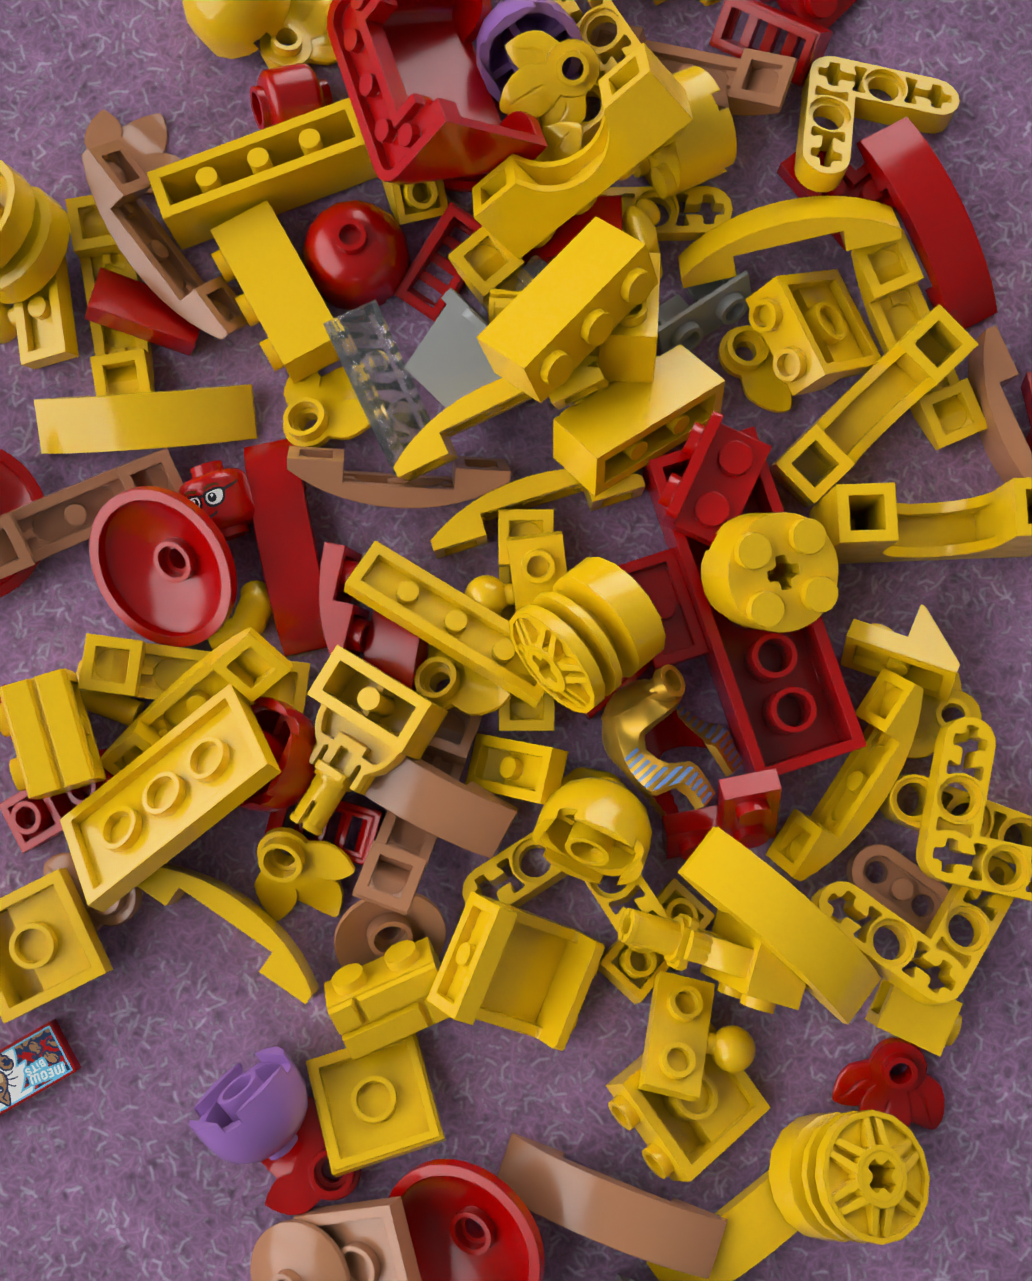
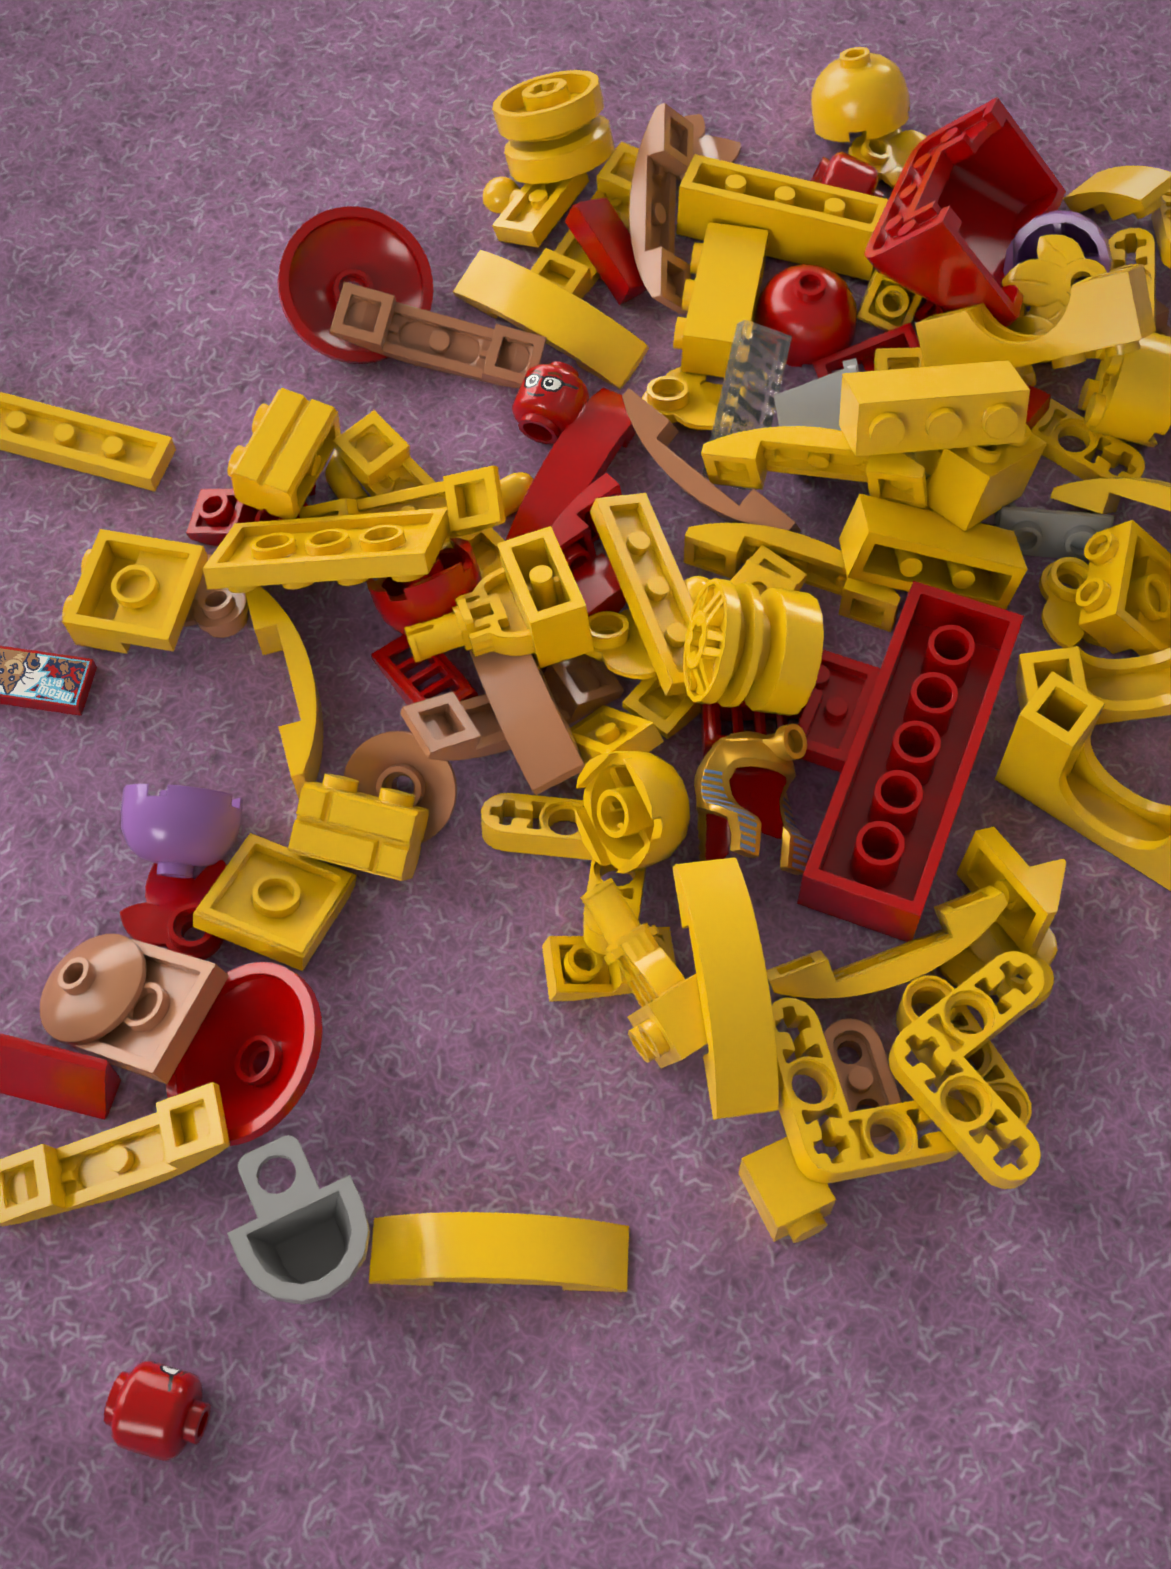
camera: 40 degrees right, 20 degrees down
red dish [89,486,237,647] -> none
yellow plate [254,827,355,921] -> none
yellow panel [427,891,605,1051] -> none
nougat slope [497,1133,728,1279] -> none
yellow plate [605,1023,771,1182] -> none
yellow arm [622,199,663,279] -> none
yellow plate [638,971,756,1102] -> none
red bracket [657,410,772,547] -> none
red plate [662,768,782,860] -> none
yellow brick [701,512,839,632] -> none
yellow wheel [768,1110,930,1245] -> none
red plate [832,1037,945,1130] -> none

